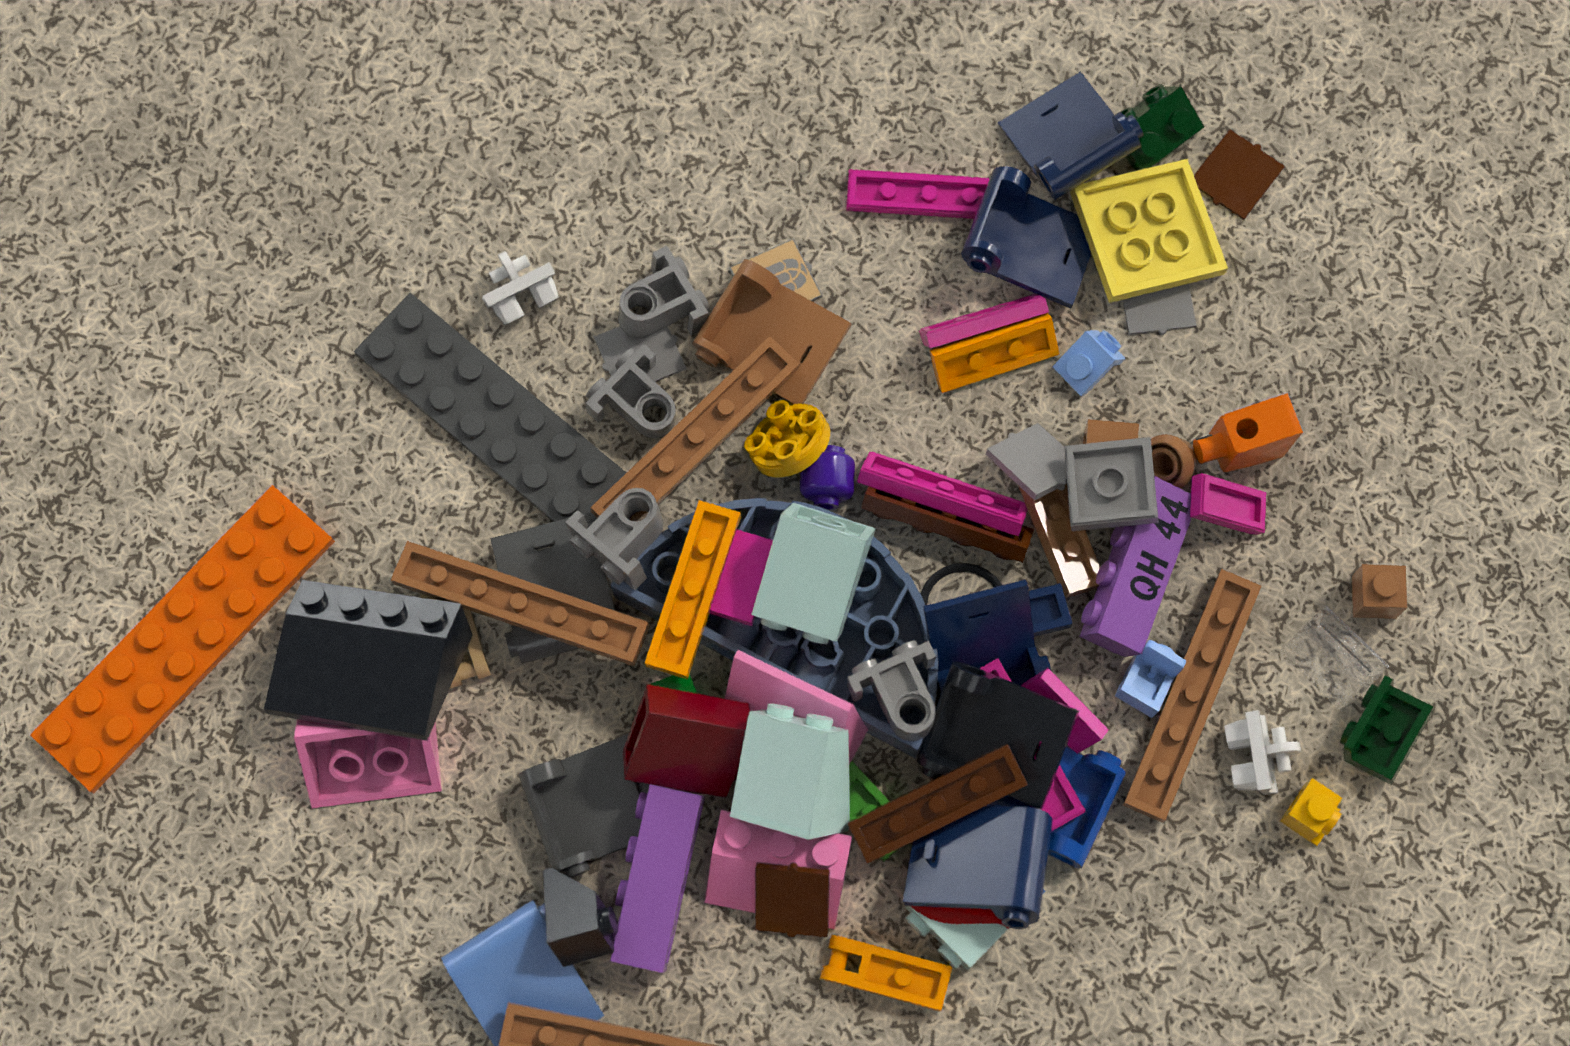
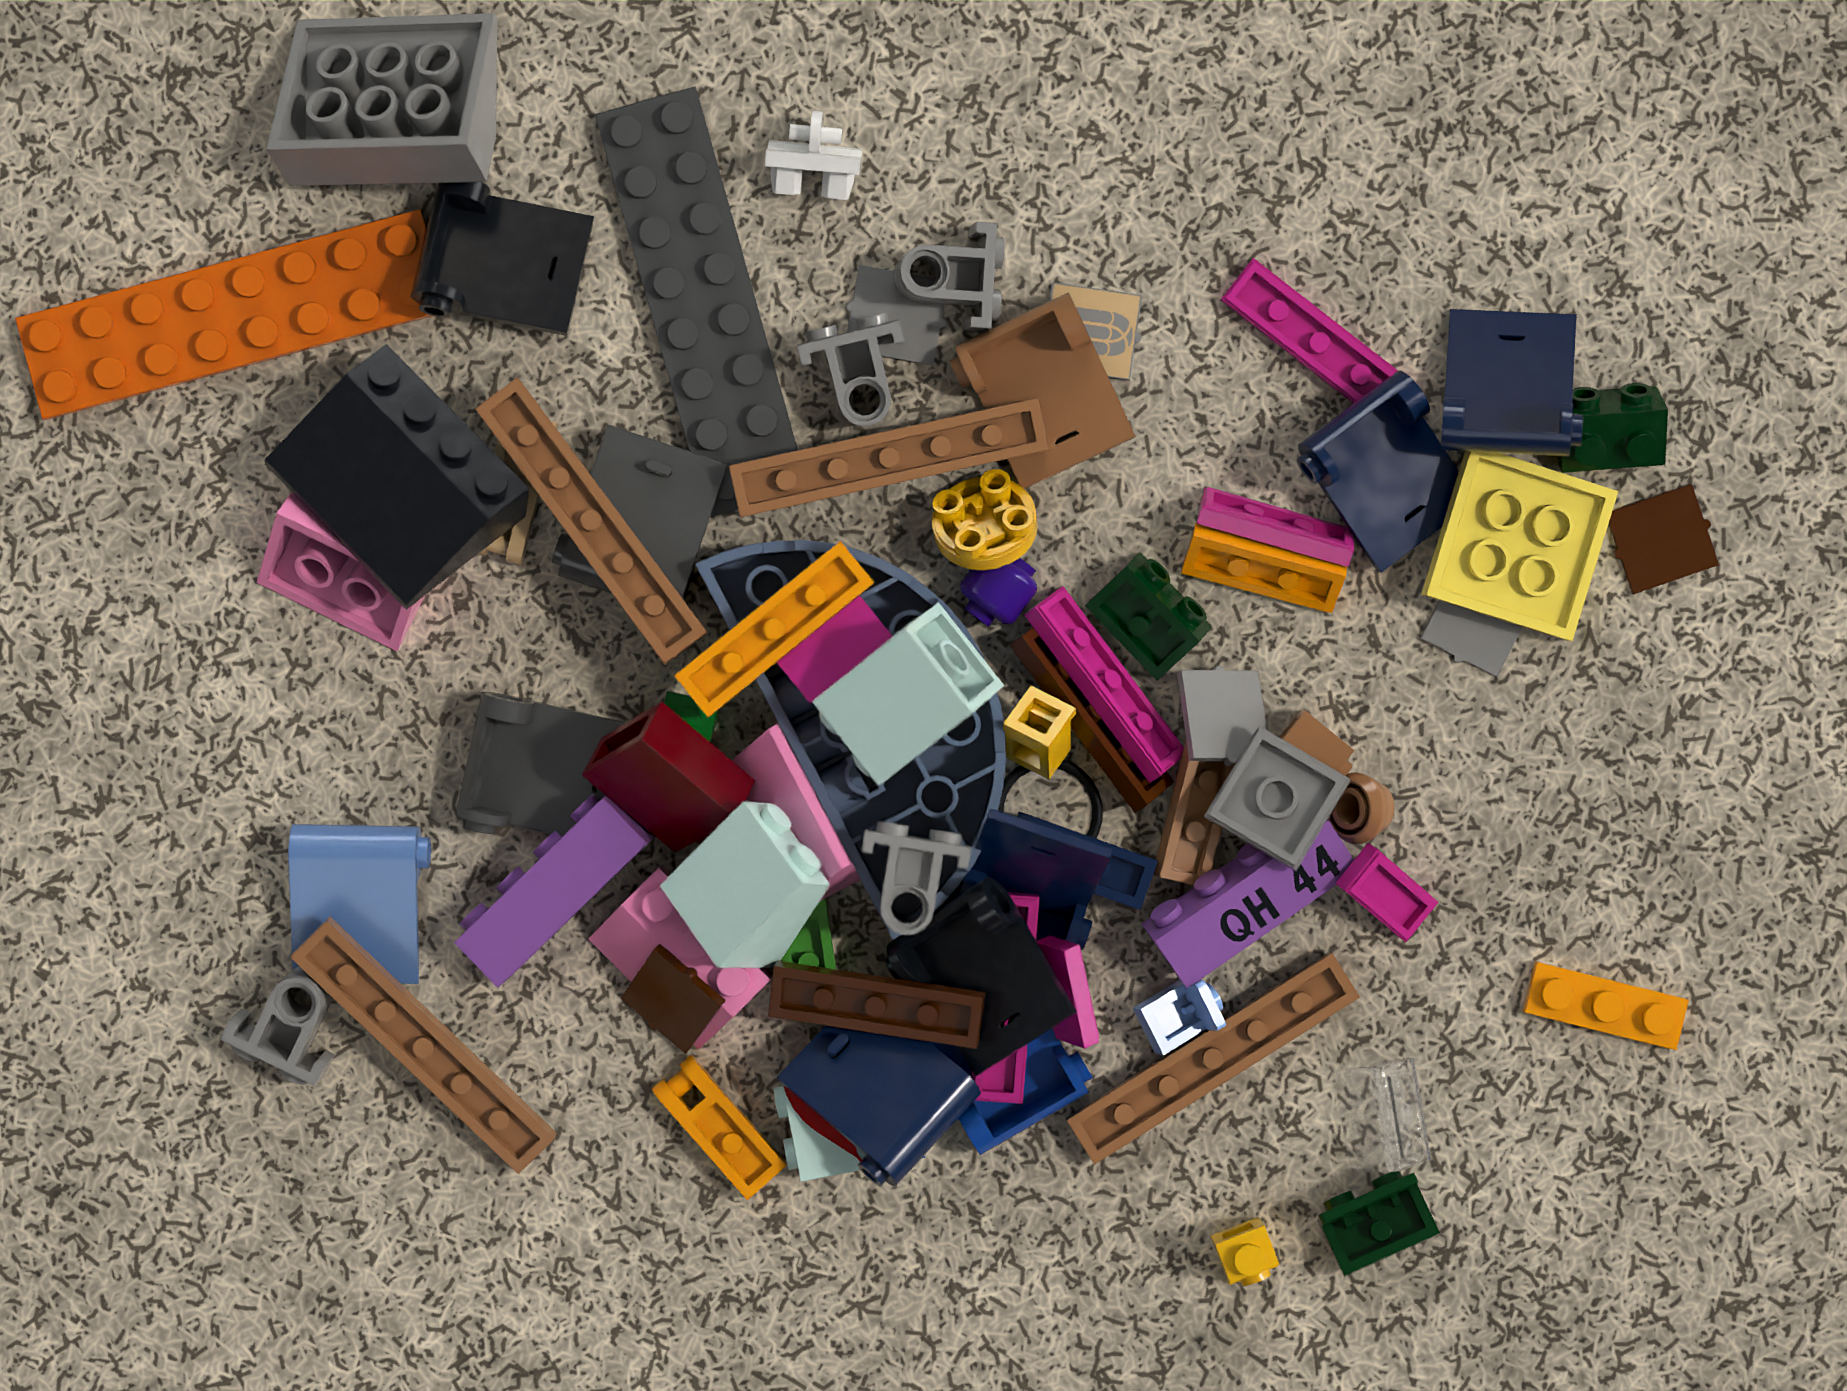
camera: 30 degrees right, 15 degrees up
black slope [543,868,618,967] -> none
light grey pin [565,488,664,590] -> none
light blue bracket [1052,330,1125,396] -> none
orange torso [1193,393,1303,472] -> none
white hips [1224,710,1301,795] -> none
medium nougat brick [1352,564,1407,619] -> none
none -> light grey slope [266,13,497,186]
none -> black door [411,182,594,336]
none -> yellow brick [1003,686,1076,780]
none -> dark green bracket [1085,553,1211,681]
none -> light orange plate [1522,961,1689,1050]

